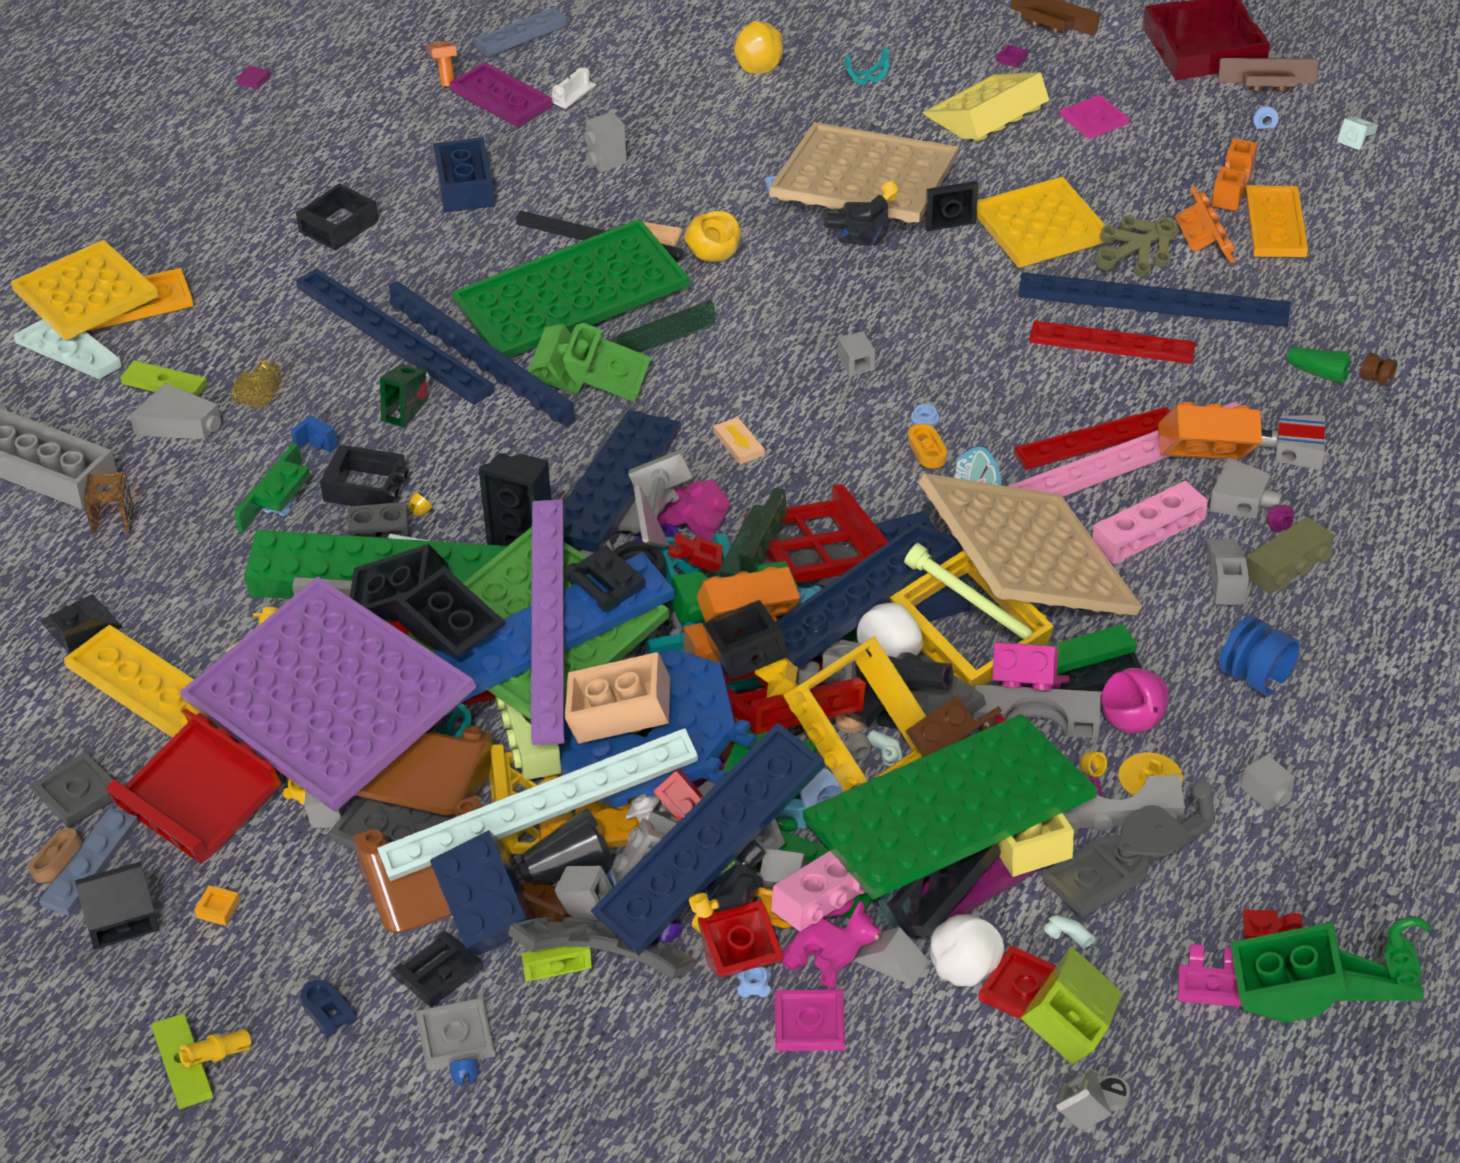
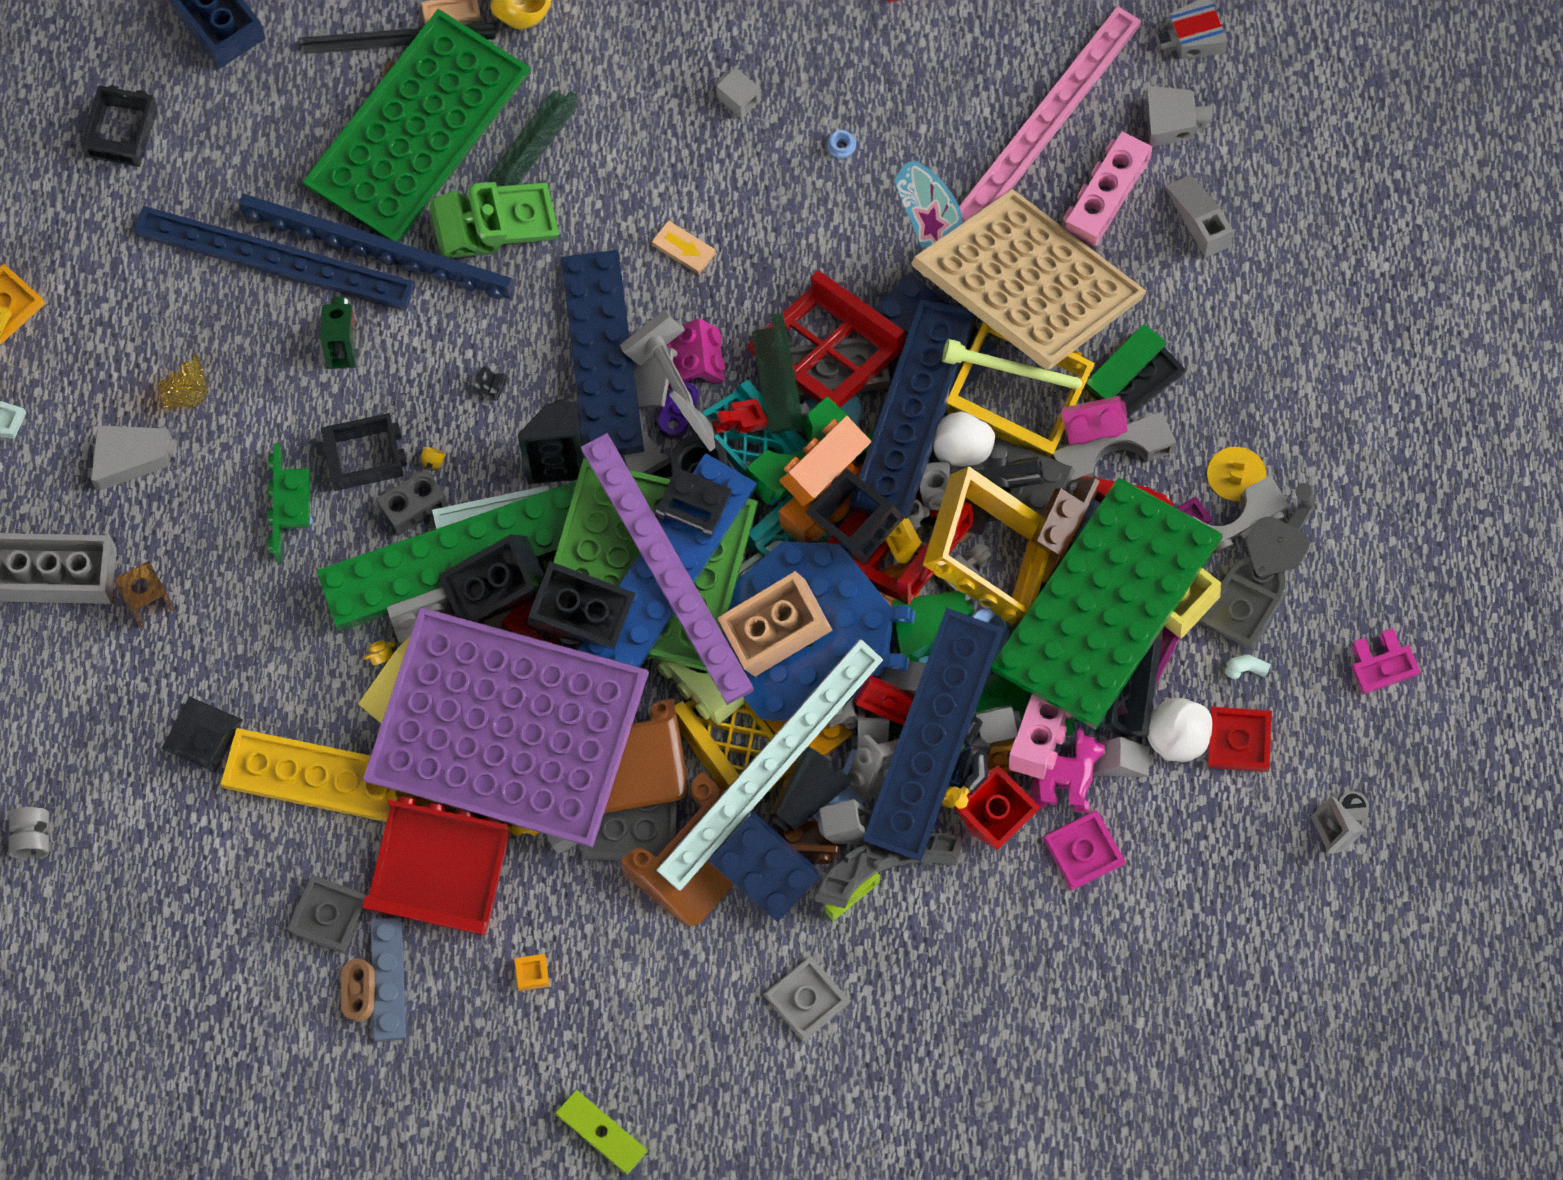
camera: 25 degrees left, 25 degrees up
black slope [74,861,160,950] -> none
lime tile [120,360,207,396] -> none
yellow pin [179,1029,251,1067] -> none
blue bracket [291,415,338,453] -> none
dark blue plate [300,980,357,1038] -> none
black plate [391,931,482,1008] -> none
blue hinge [449,1059,478,1086] -> none
light blue plate [737,966,771,997] -> none
light aqua arm [868,730,903,766] -> none
light orange plate [908,424,947,469] -> none
red tile [1013,407,1170,470] -> none
lime slope [1021,946,1122,1064] -> none
yellow hinge [1079,751,1107,777] -> none
dark pink piece [1100,668,1169,734] -> none
orange brick [1159,402,1262,459] -> none
blue wheel [1219,615,1300,697] -> none
green slope [1231,917,1430,1023] -> none
light grey brick [1241,754,1295,811] -> none
red plate [1243,909,1303,940] -> none
olive brick [1246,517,1334,594] -> none
magenta plate [1266,504,1294,533] -> none

